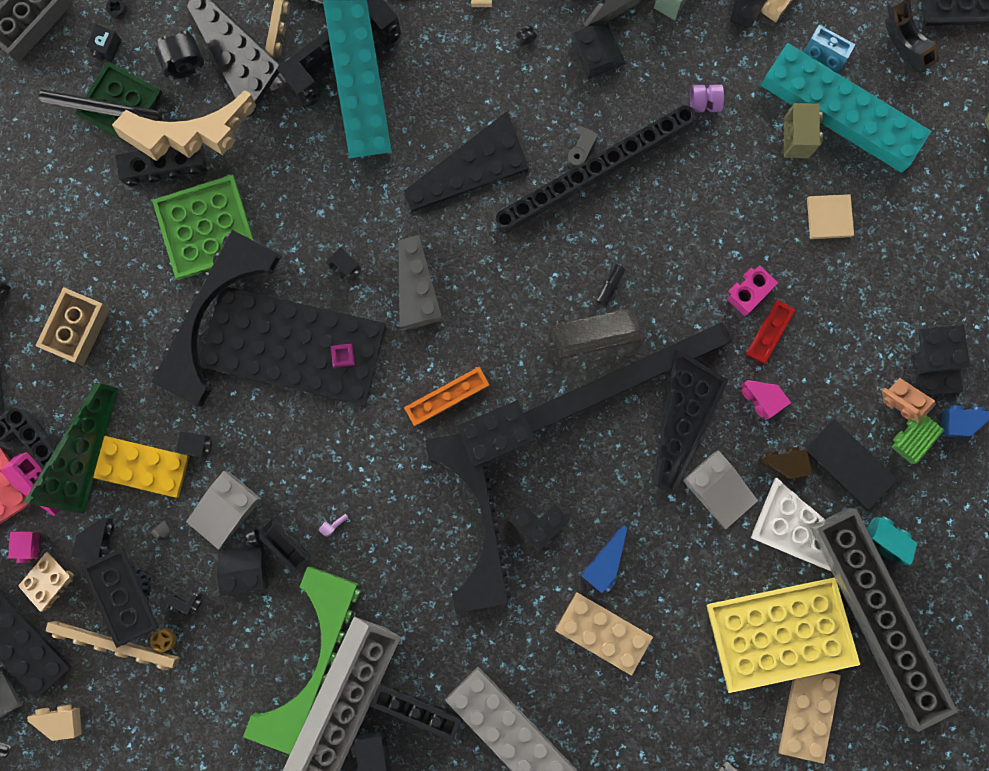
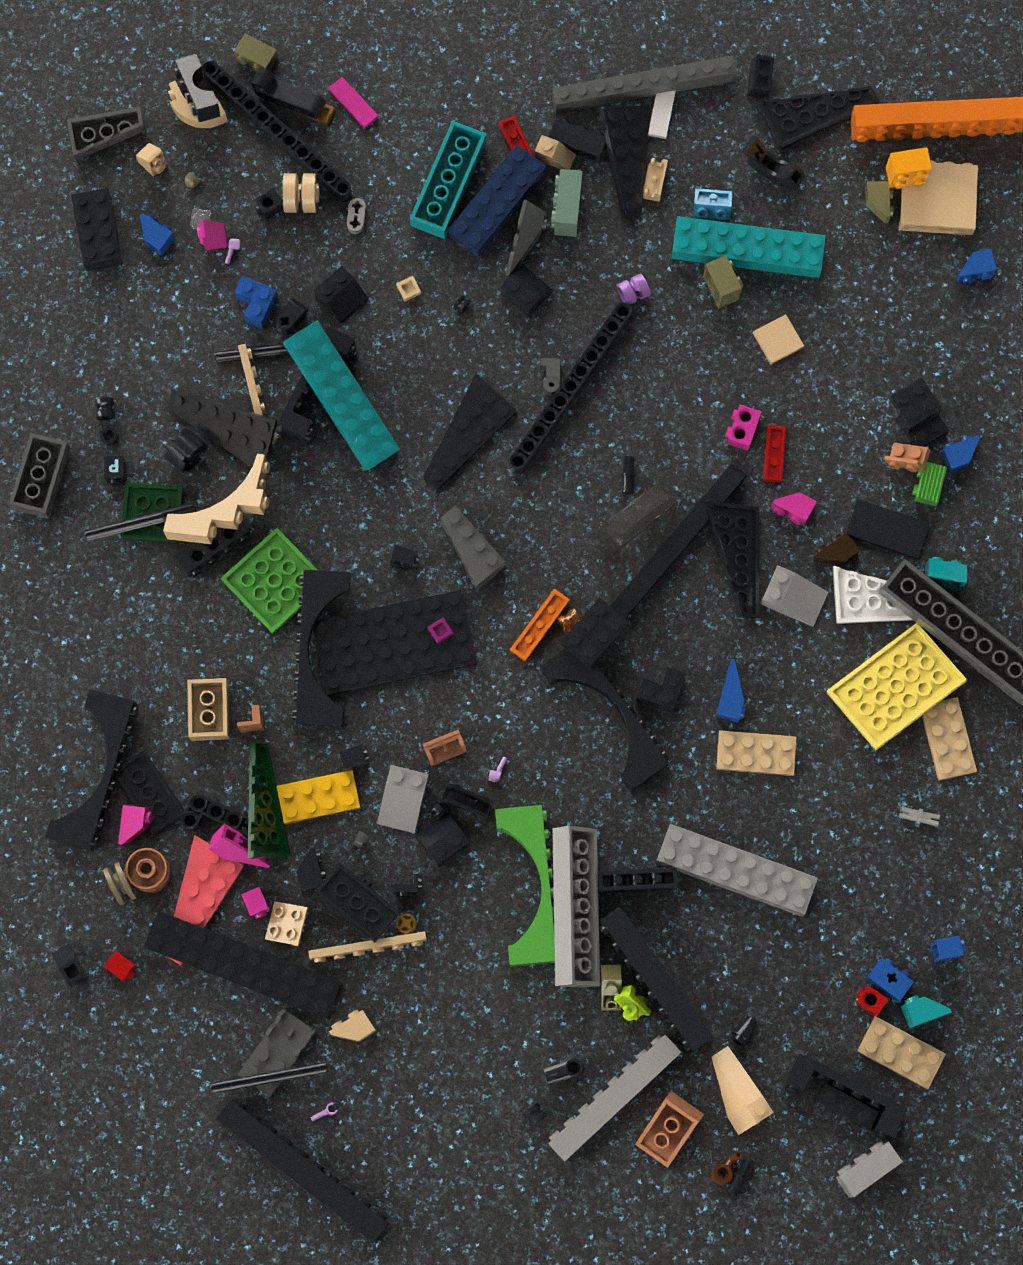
camera: 25 degrees left, 5 degrees down
none -> nougat panel [237,705,264,733]
none -> nougat hinge [423,729,467,766]
none -> clear orange wheel [557,608,581,634]

